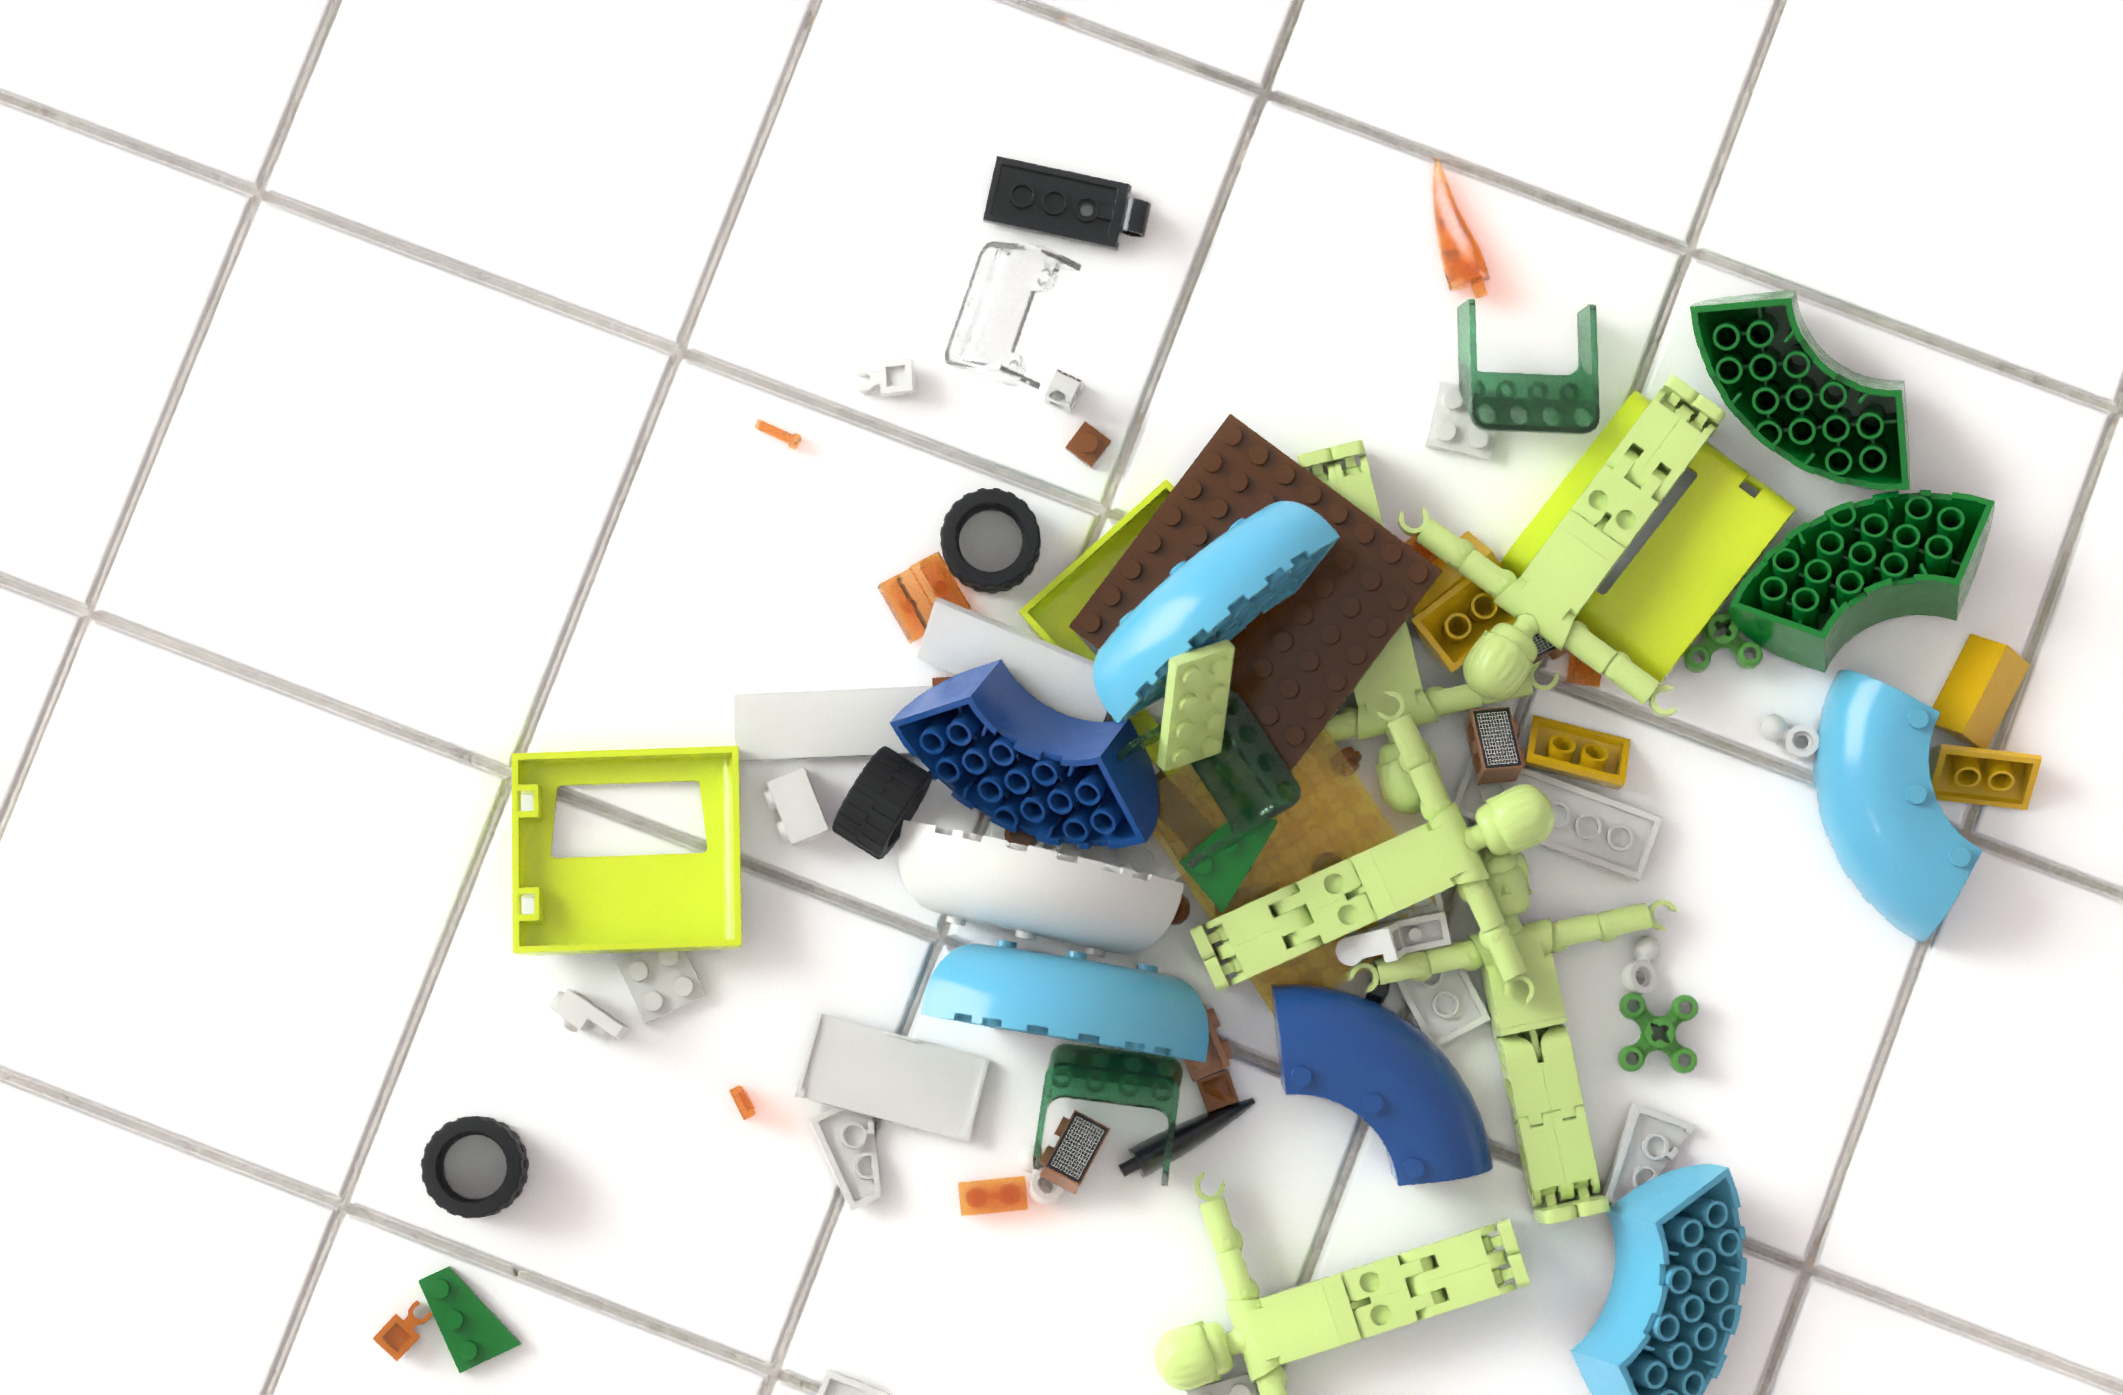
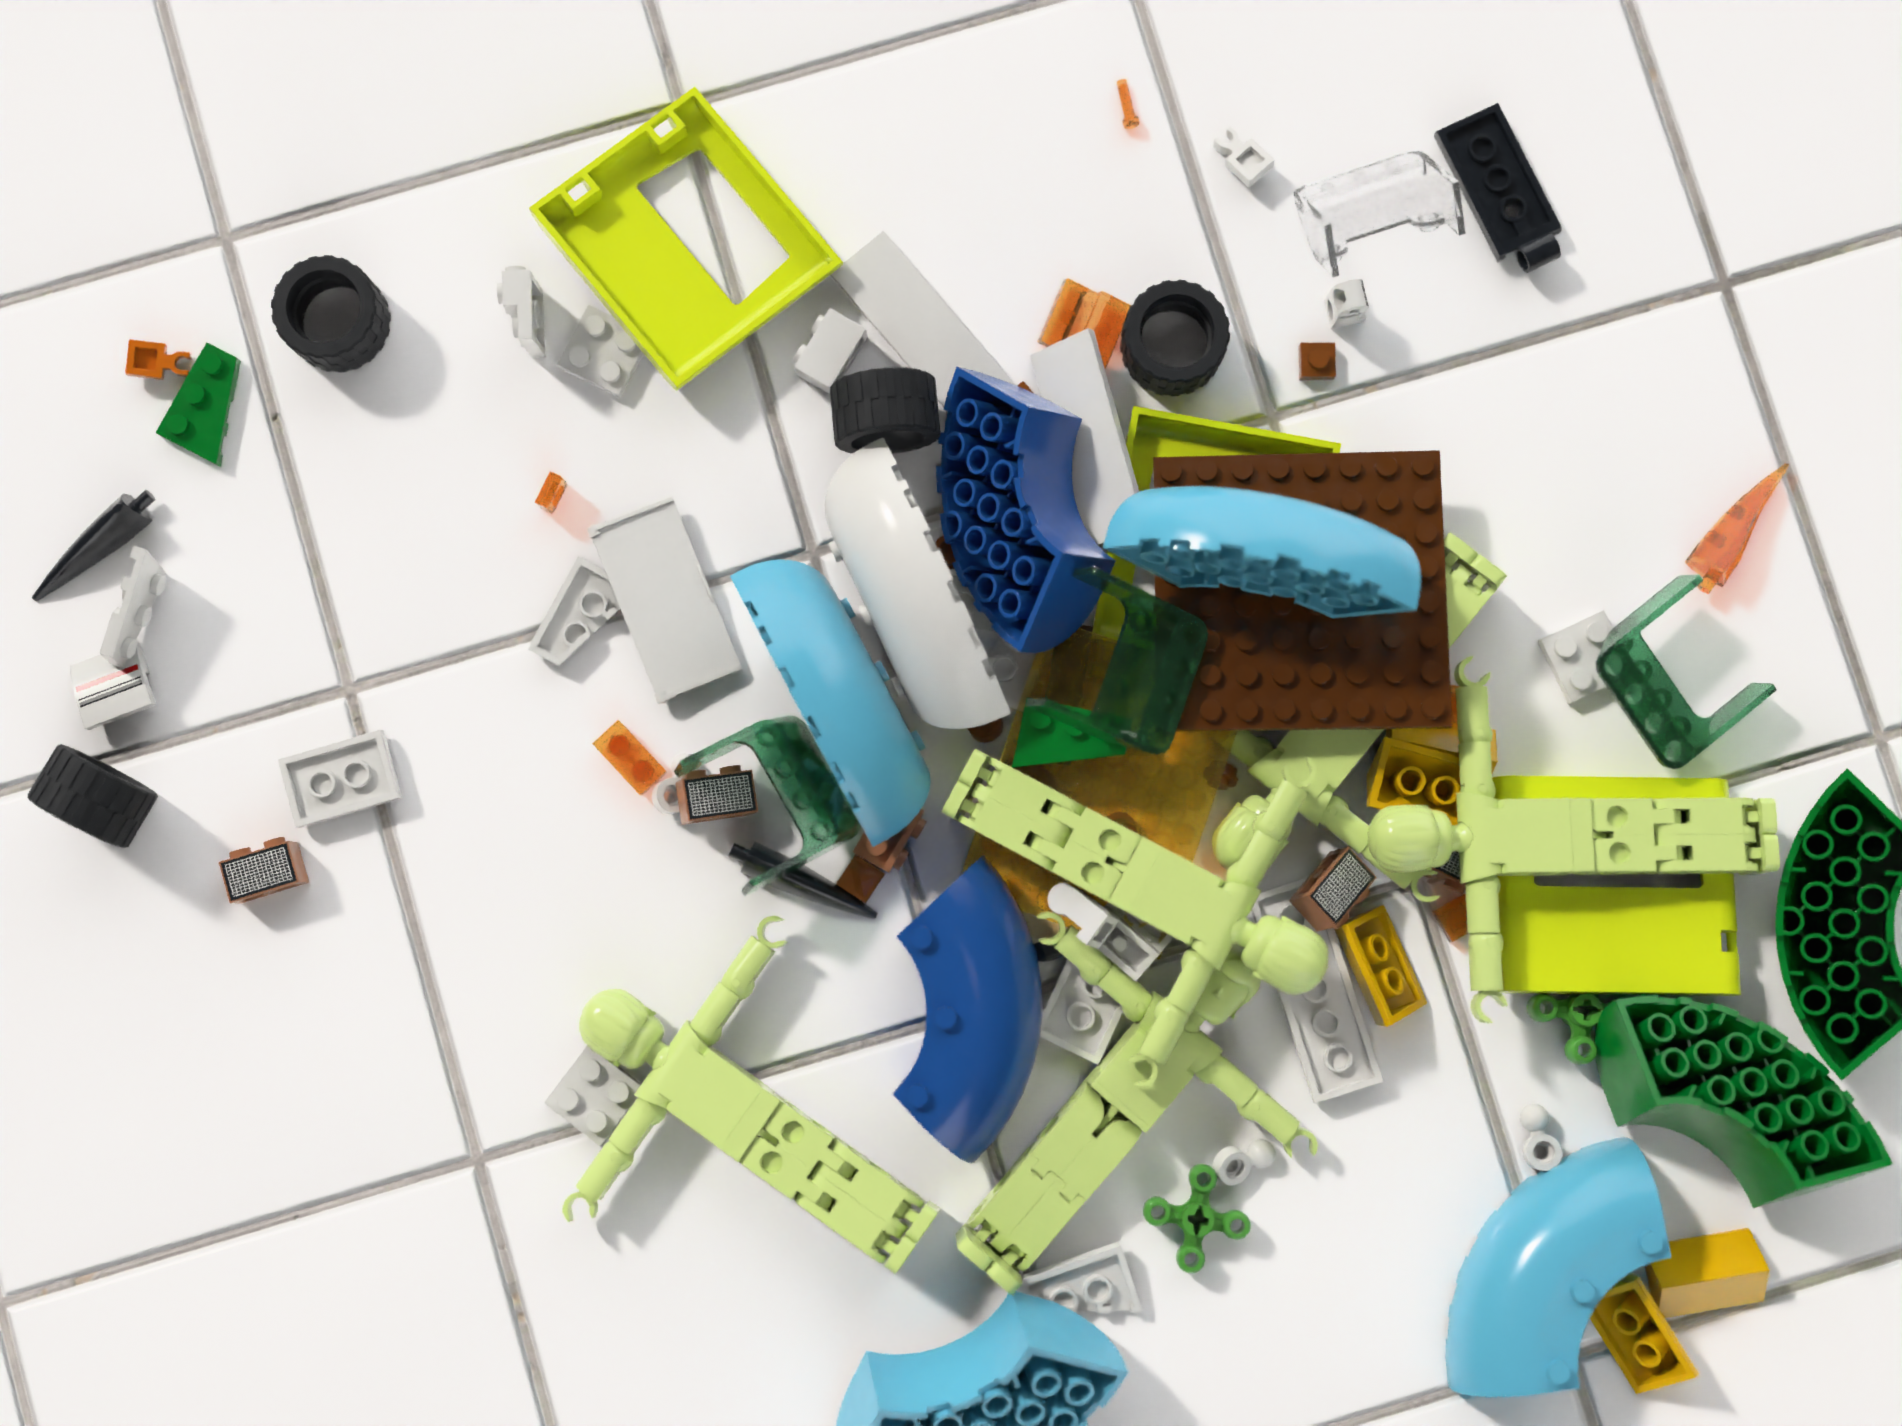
camera: 50 degrees right, 0 degrees up
yellowish green plate [1157,639,1235,772] -> none

